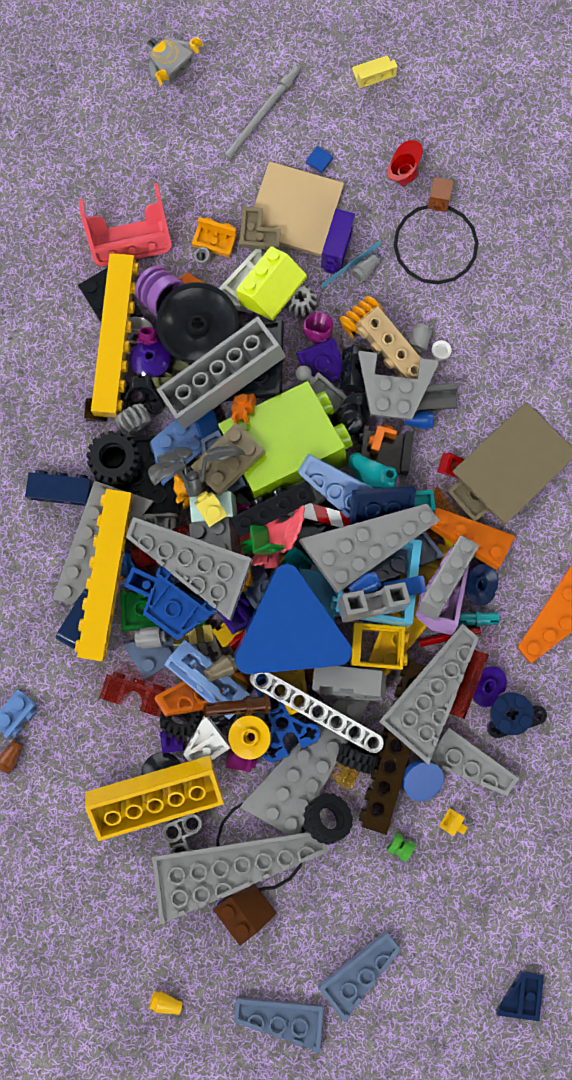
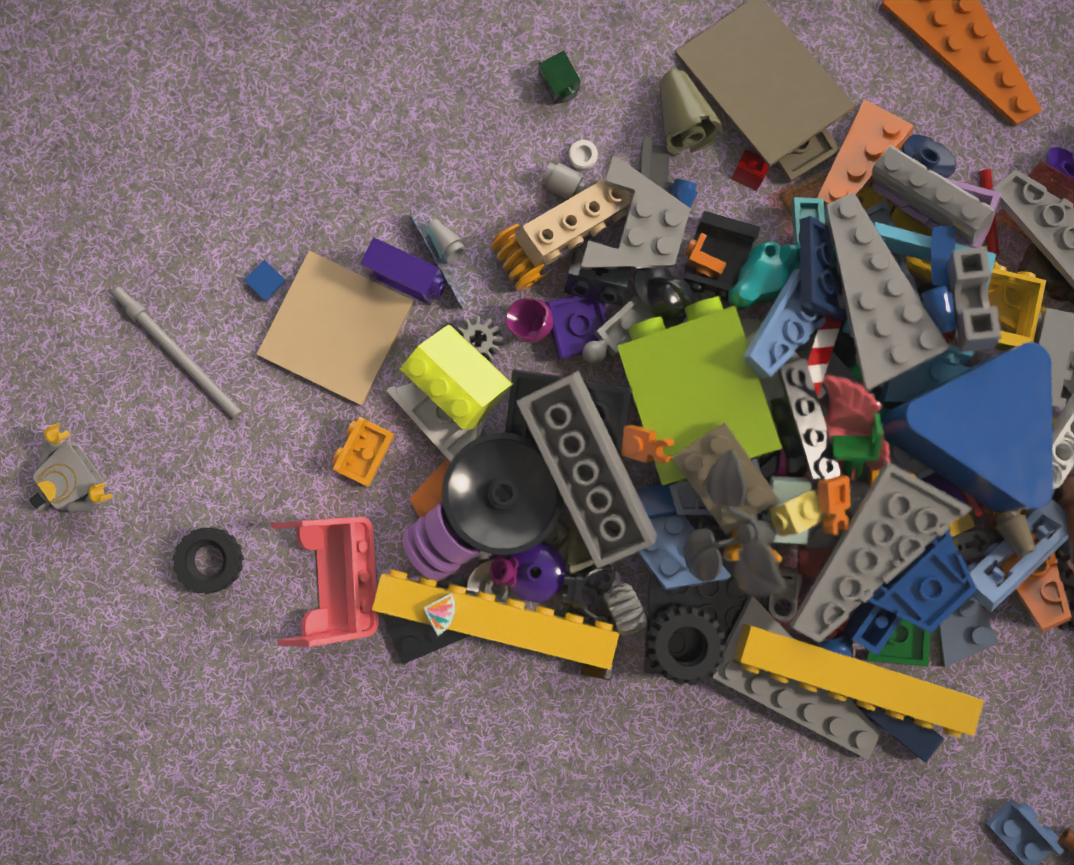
camera: 85 degrees left, 5 degrees up
dark blue brick [25,470,93,506] -> none
clear red arch [99,672,166,717] -> none
light grey brick [135,626,167,649] -> none
light grey hinge [194,247,211,265] -> none
dark tan plate [239,206,281,250] -> none
light yellow panel [352,56,398,88] -> none
red piece [386,140,423,187] -> none
black piece [393,205,478,285] -> none
dark orange brick [427,177,454,212] -> none
teal pin [458,610,499,627] -> none
none -> black tyre [172,527,244,594]
none -> tile [424,593,455,635]
none -> dark green brick [538,50,581,103]
none -> olive cone [659,69,723,155]
none -> orange plate [818,475,850,535]

